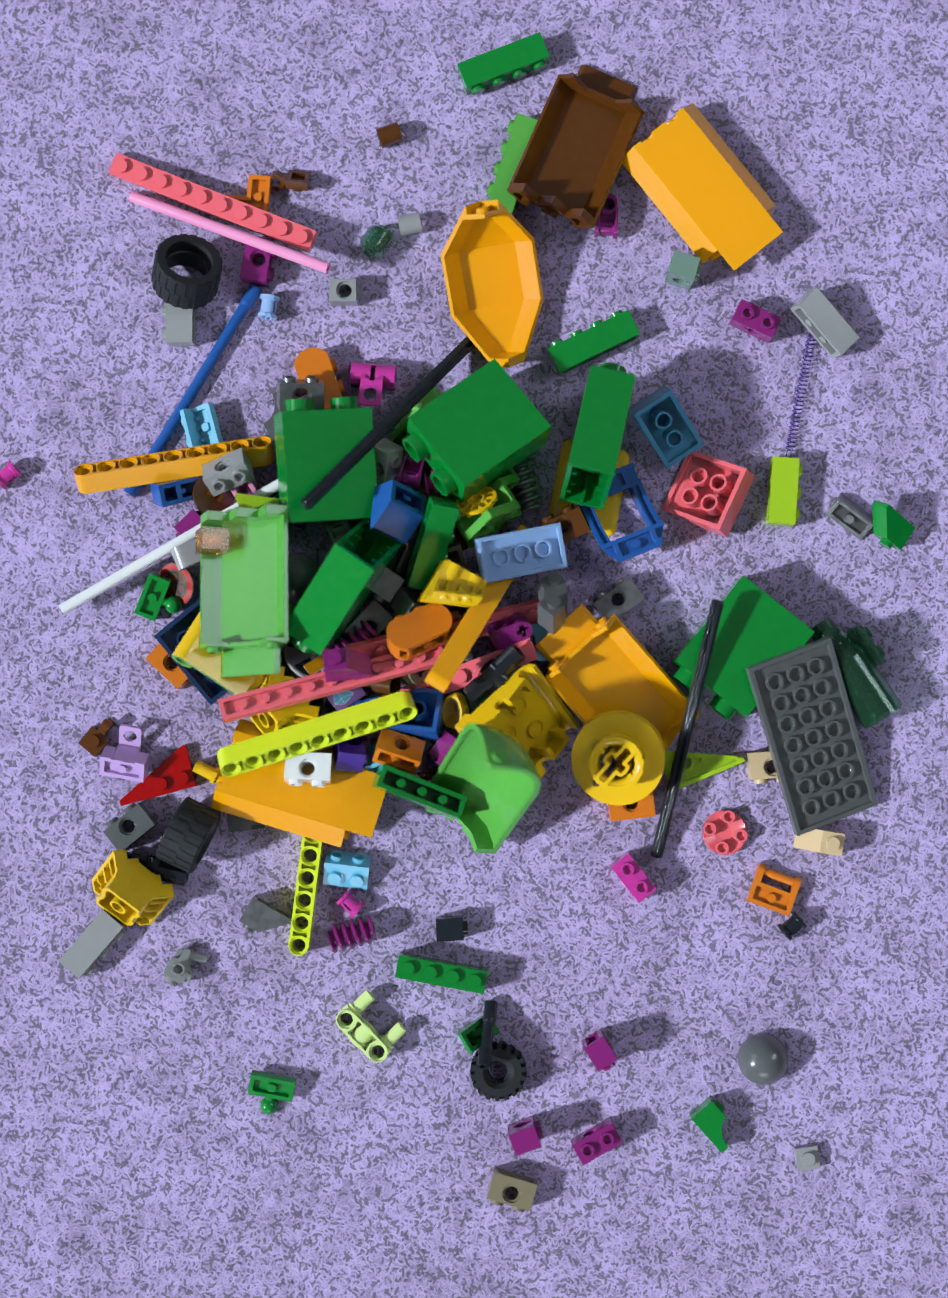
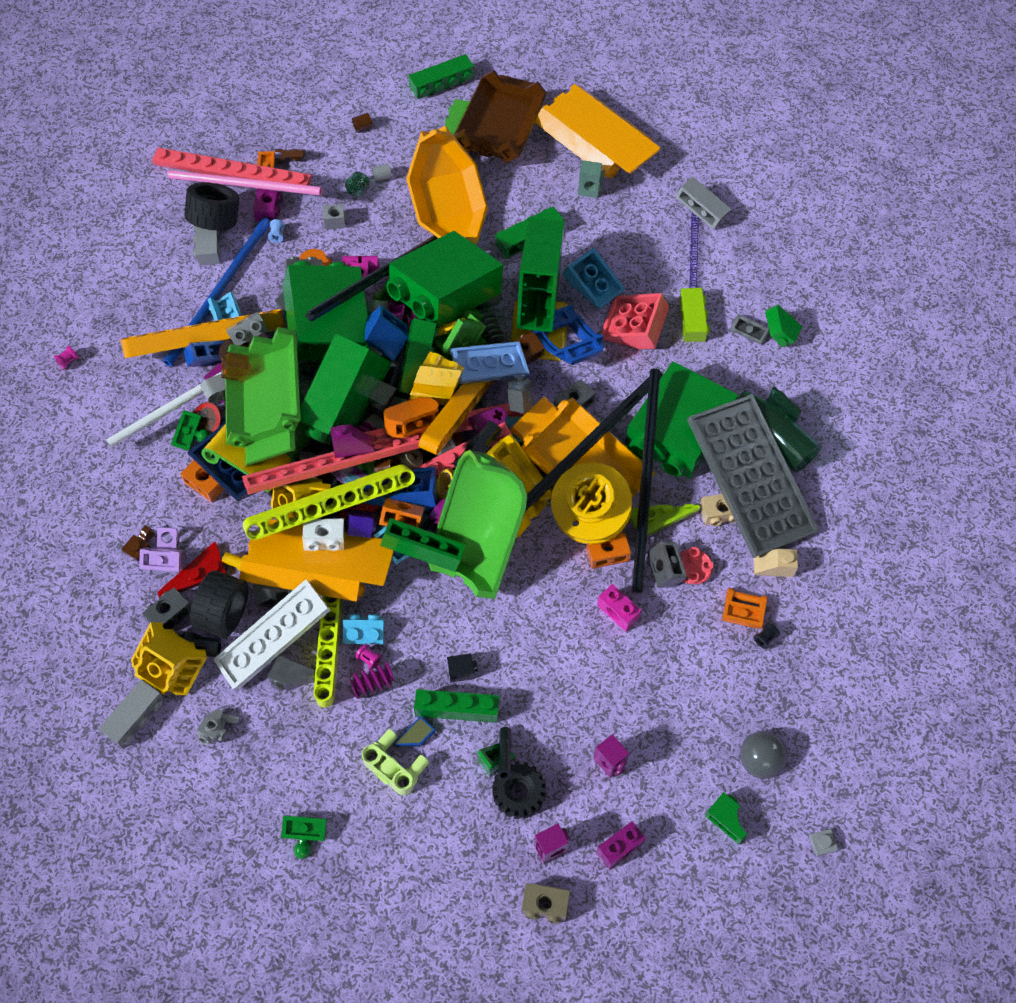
camera: 15 degrees left, 25 degrees down
magenta piece [594,193,619,239] -> none
magenta brick [729,299,782,343] -> none
none -> white plate [213,580,330,691]
none -> olive tile [393,716,435,747]
none -> black axle [525,371,663,512]
none -> flat silver brick [647,542,687,588]

